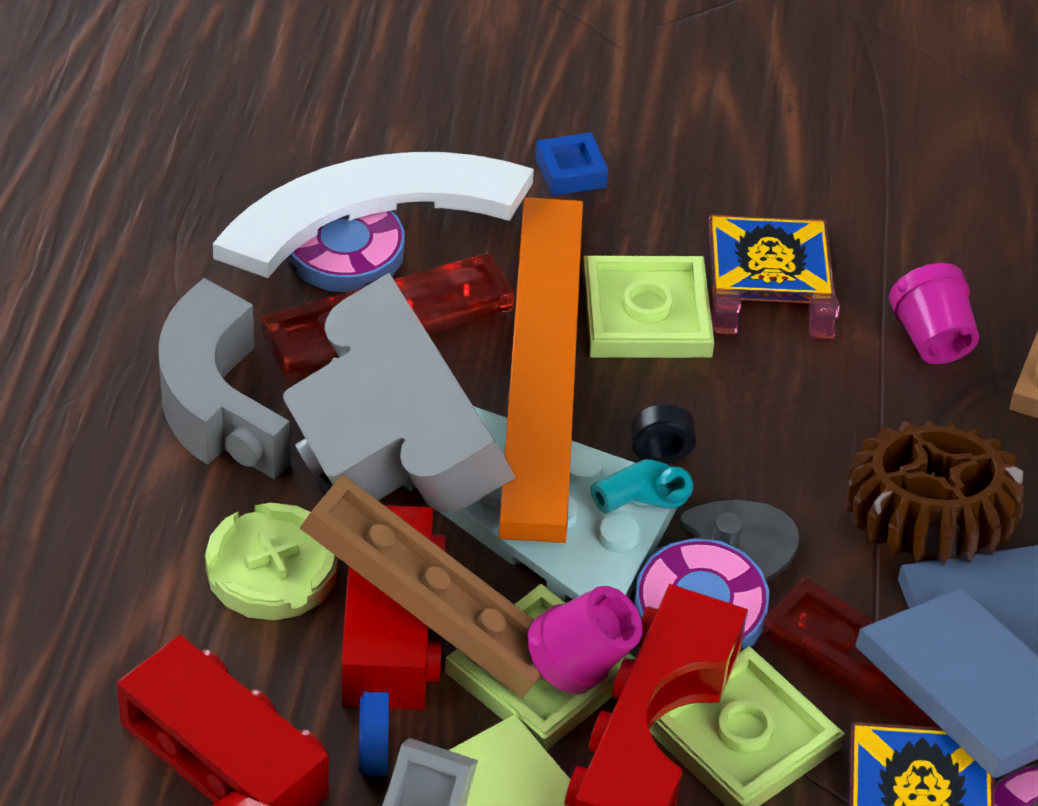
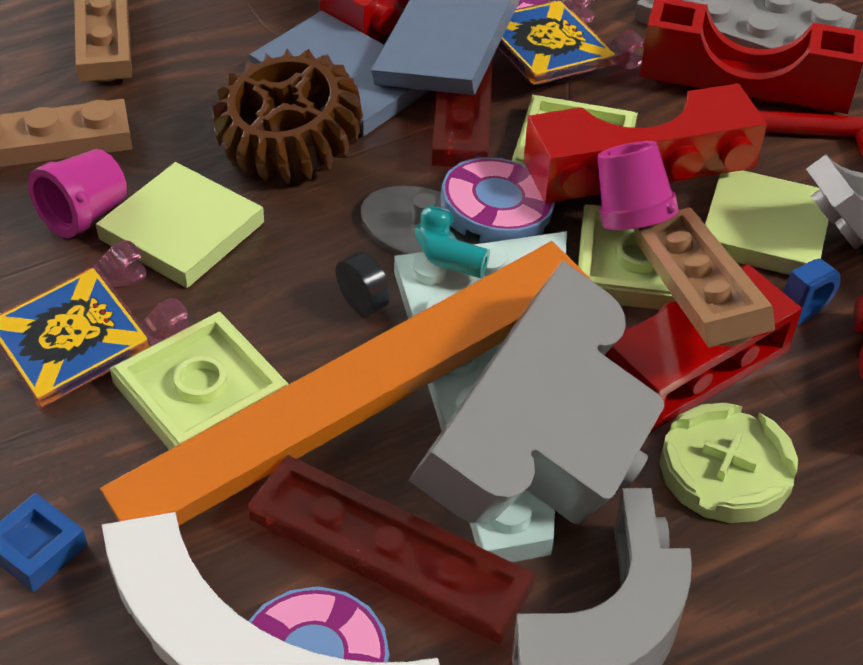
camera: 125 degrees left, 0 degrees up
none -> yellowish green tile [96,162,264,288]

